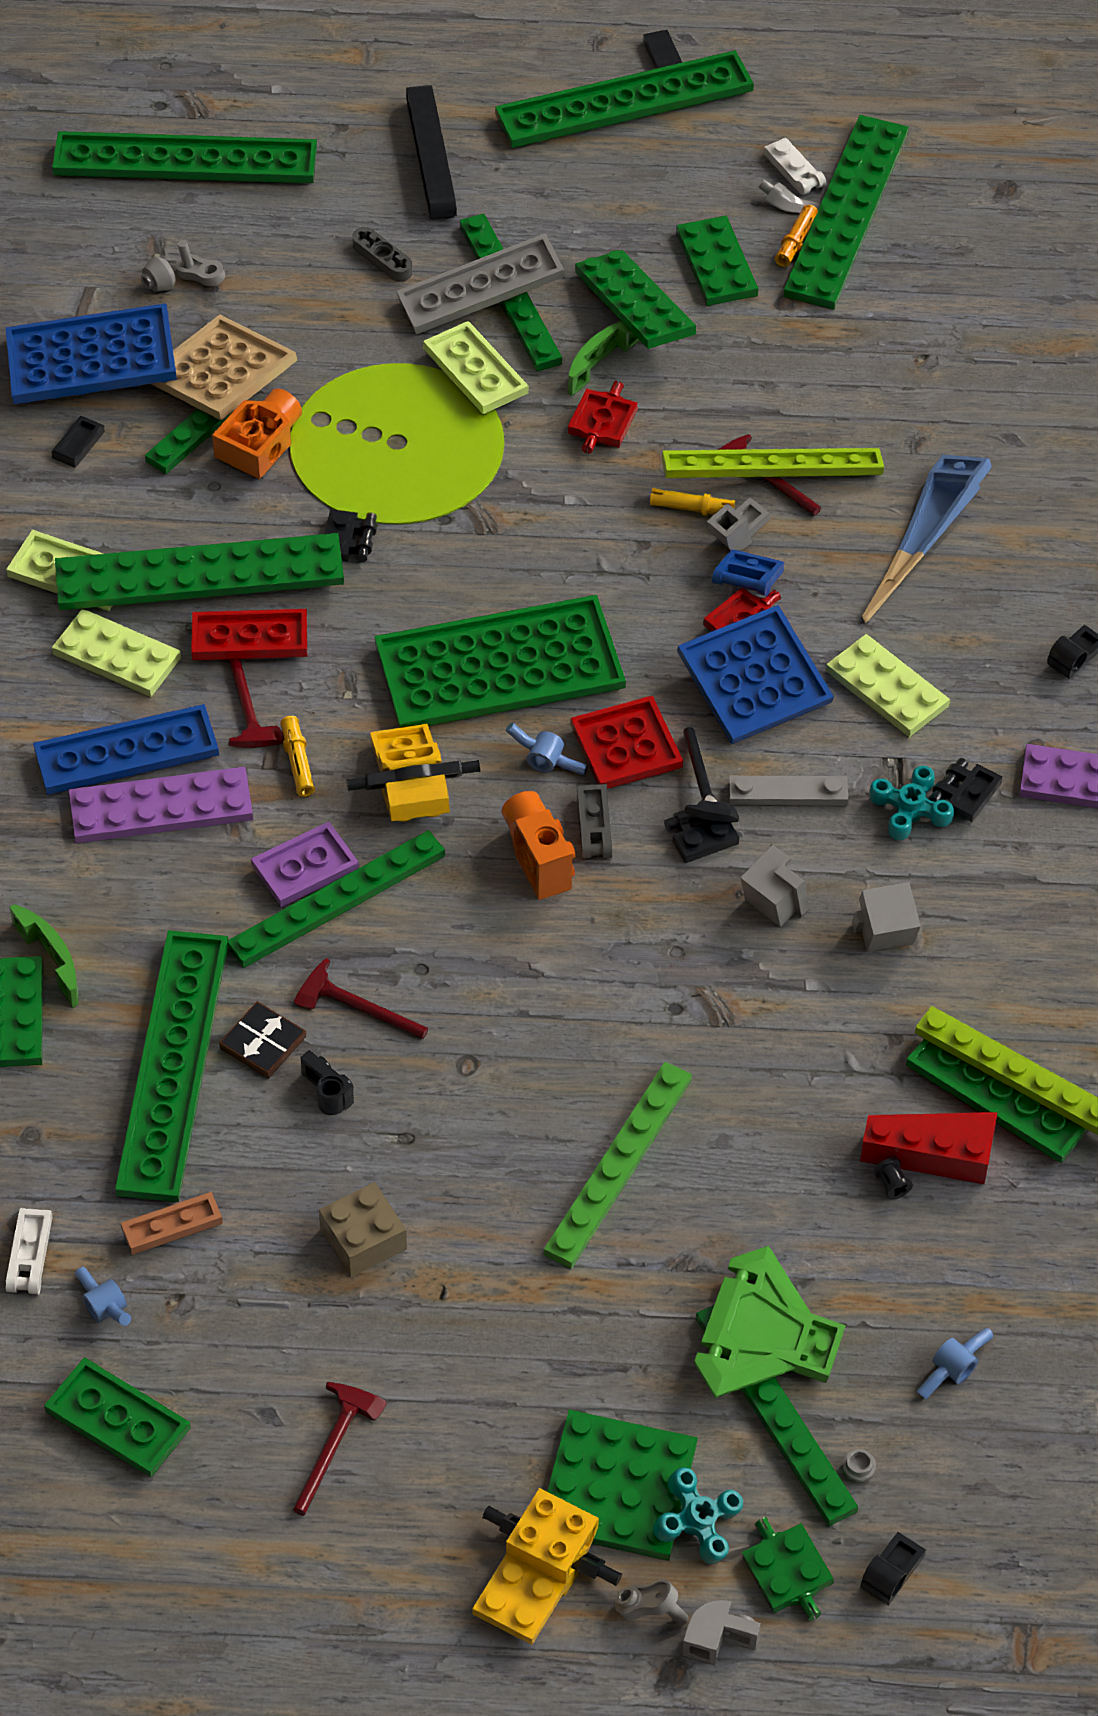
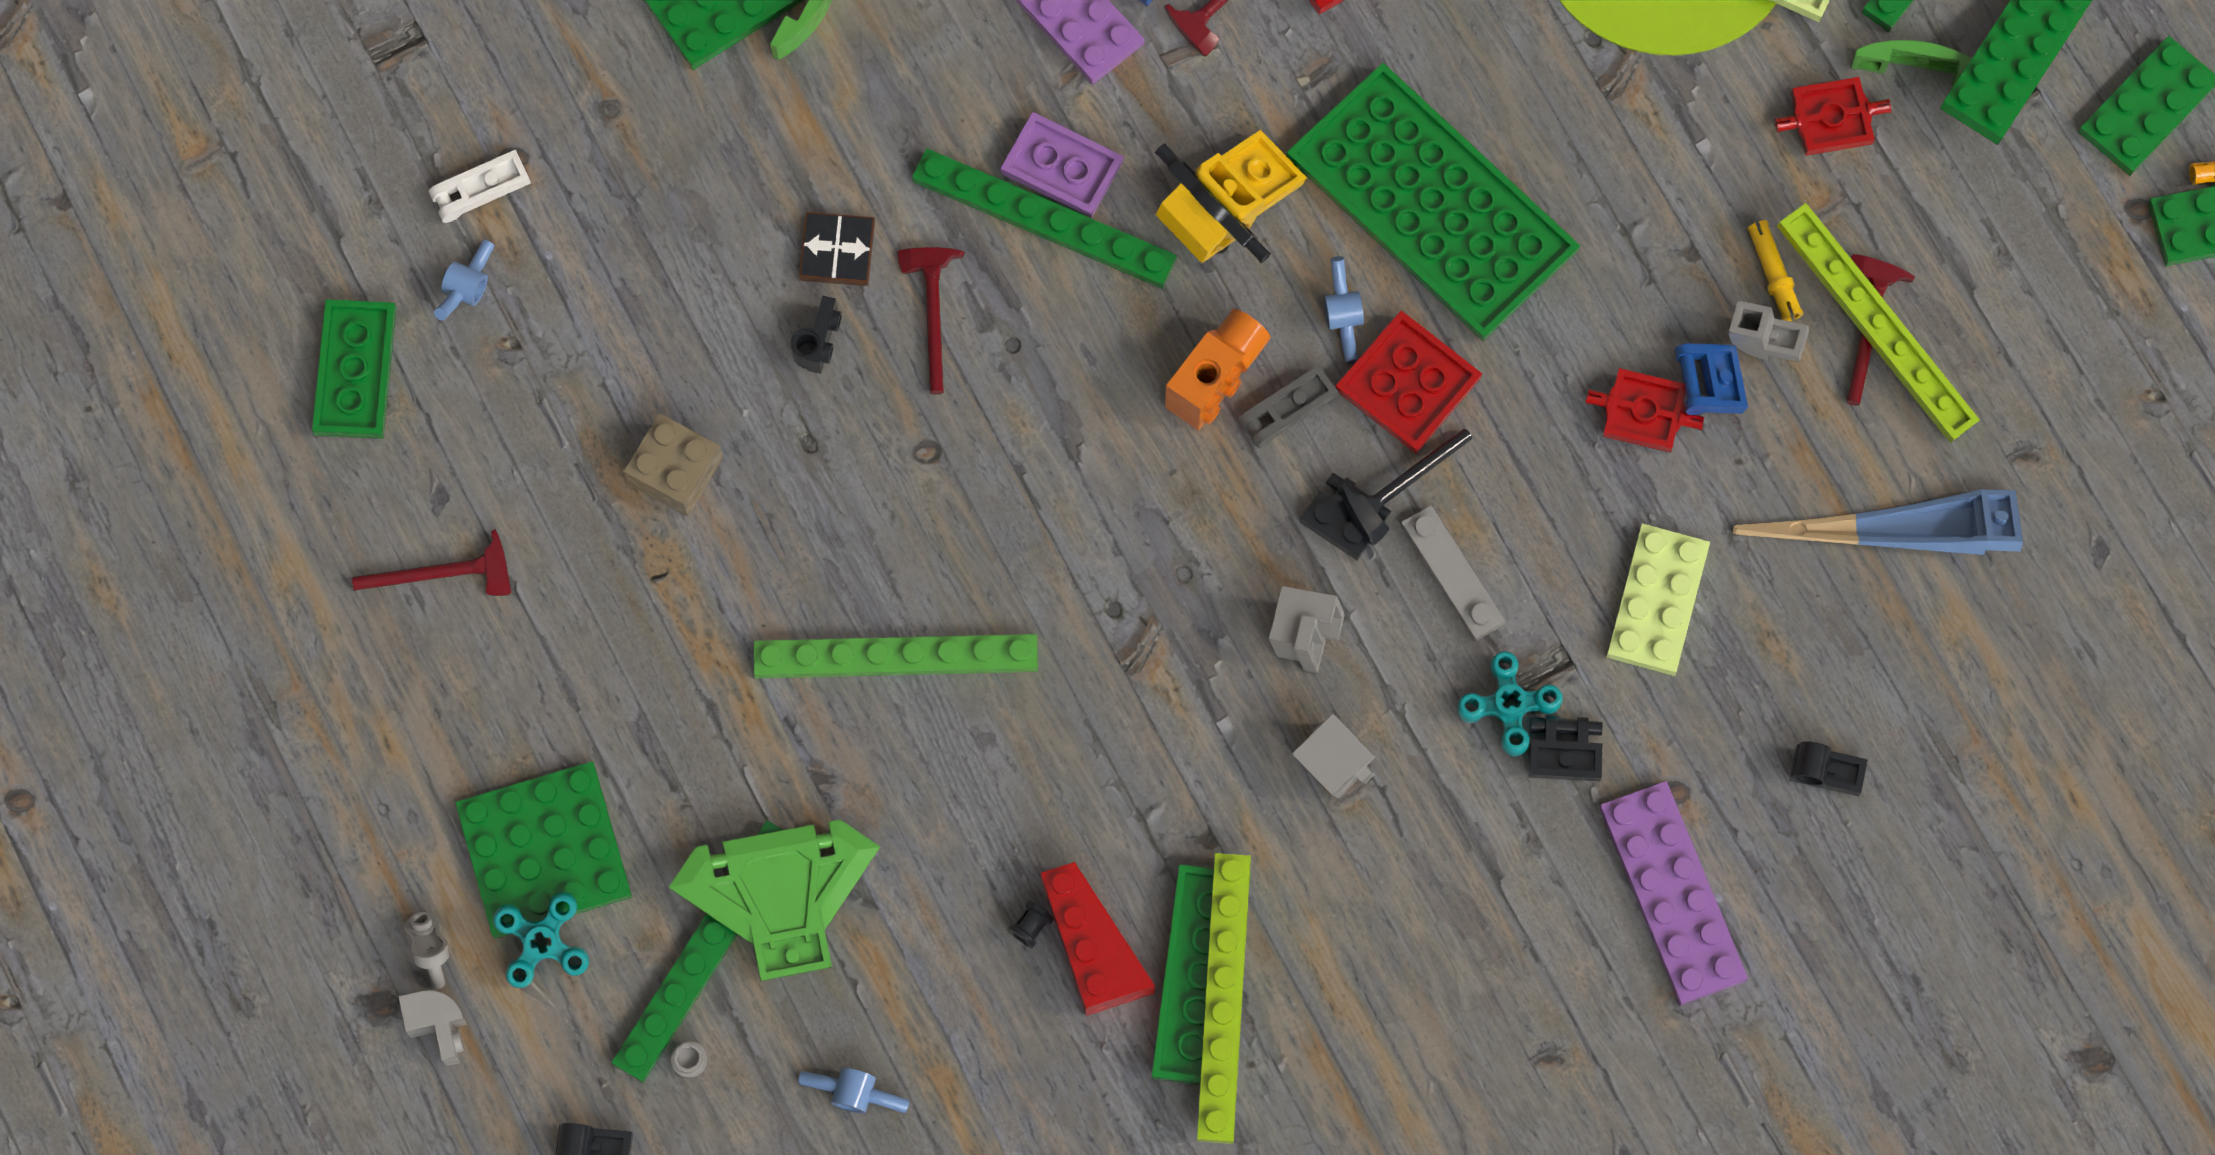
camera: 60 degrees right, 20 degrees up
green plate [115,930,228,1202] -> none
nougat plate [121,1192,223,1255] -> none
yellow pin [280,716,315,797] -> none
yellow piece [472,1488,622,1645] -> none
blue plate [677,605,834,745] -> none
green plate [742,1517,834,1621] -> none

